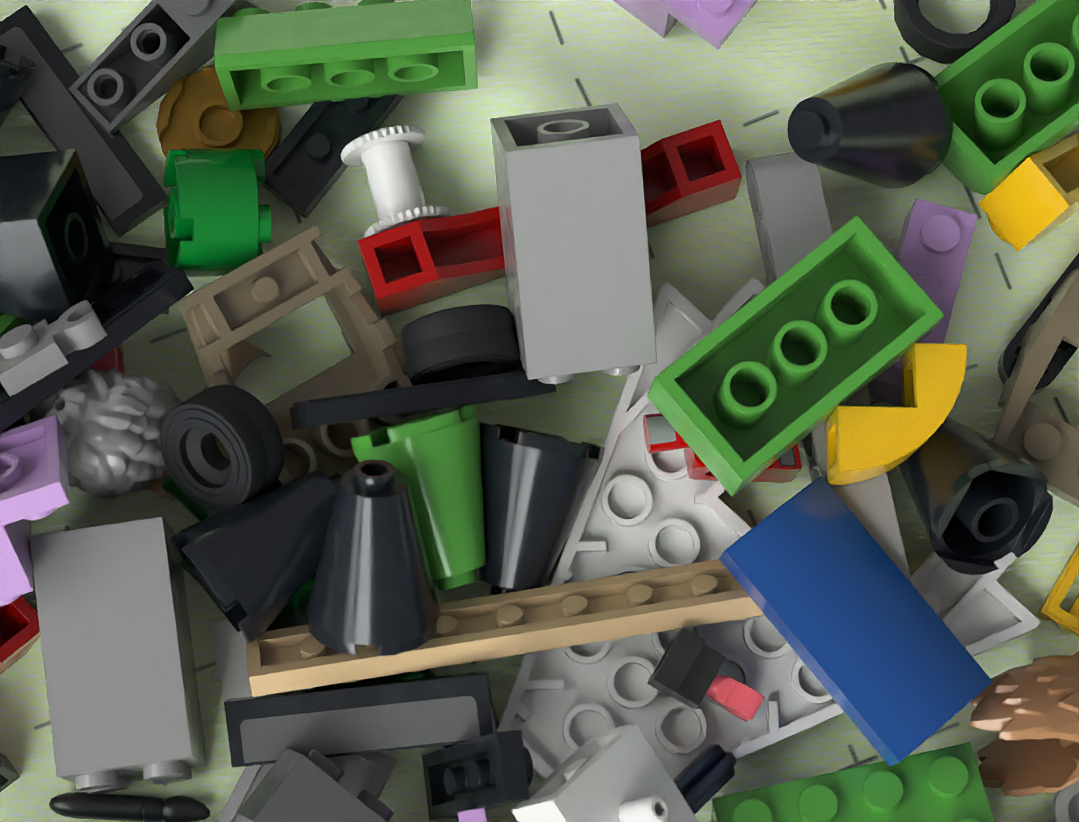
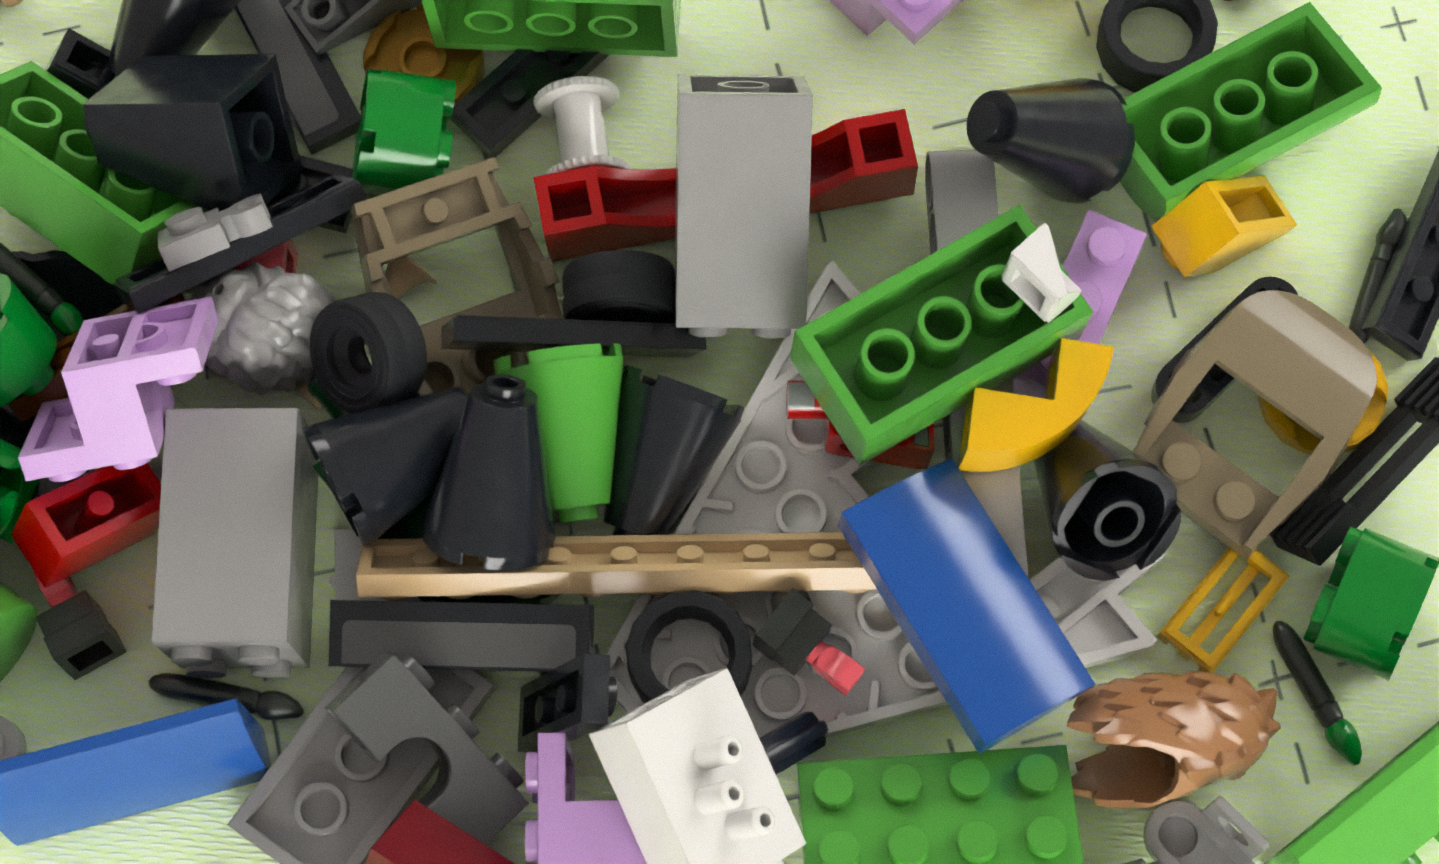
camera: 15 degrees right, 5 degrees down
none -> black tyre [626,590,752,703]
none -> white slope [1002,223,1081,323]

